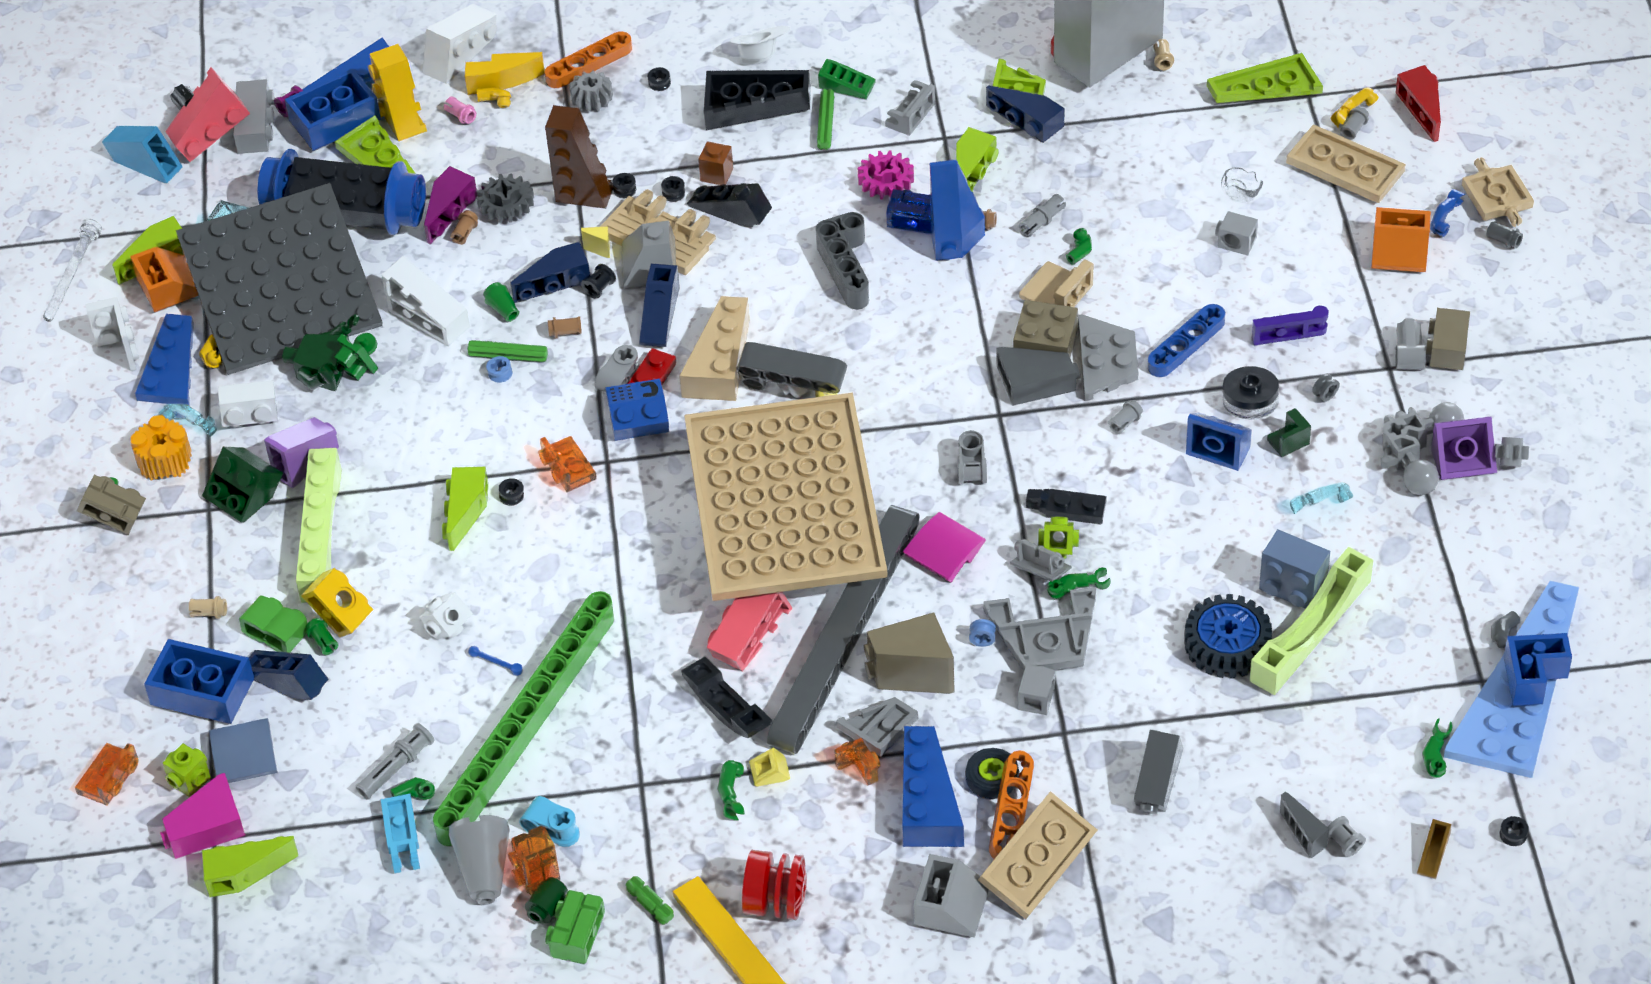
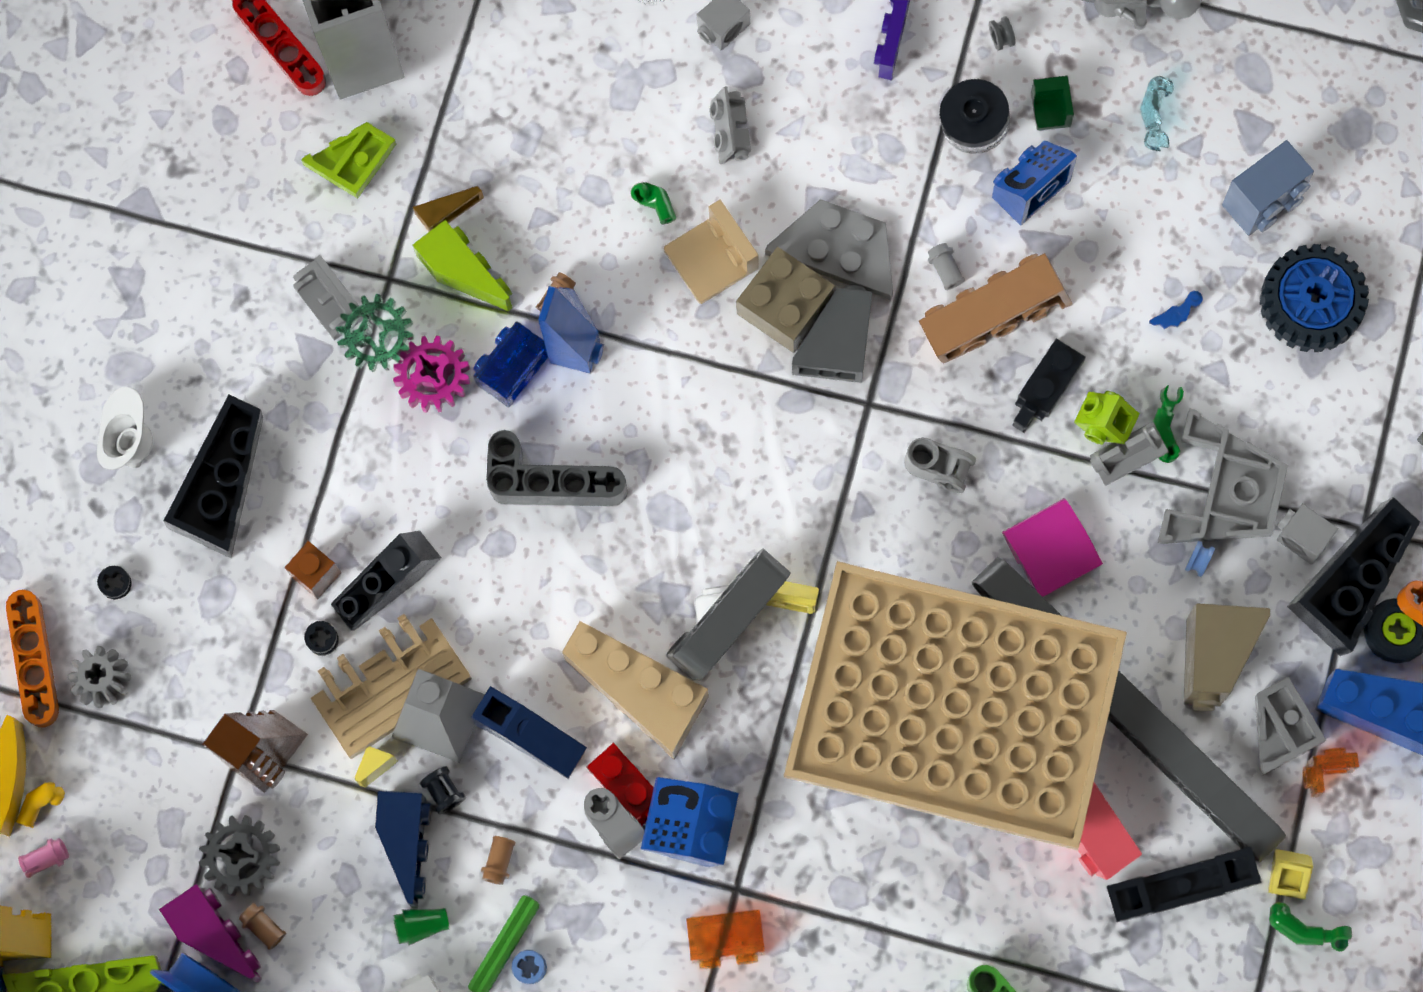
camera: 65 degrees left, 25 degrees up
black bush [612,173,637,199] -> none
bright green axle [817,89,834,150] -> none
green slope [818,59,876,99] -> none
dark blue slope [986,85,1065,143] -> none
light grey pin [1018,194,1066,237] -> none
blue beam [1147,304,1226,377] -> none
yellowish green arch [1250,547,1373,695] -> none
none -> clear green gear [336,294,415,372]
none -> pearl gold piece [413,186,484,232]
none -> light grey hinge [709,86,751,164]
none -> medium nougat wedge [919,253,1073,364]
none -> blue piece [1149,291,1203,330]
none -> black wedge [1287,497,1420,656]

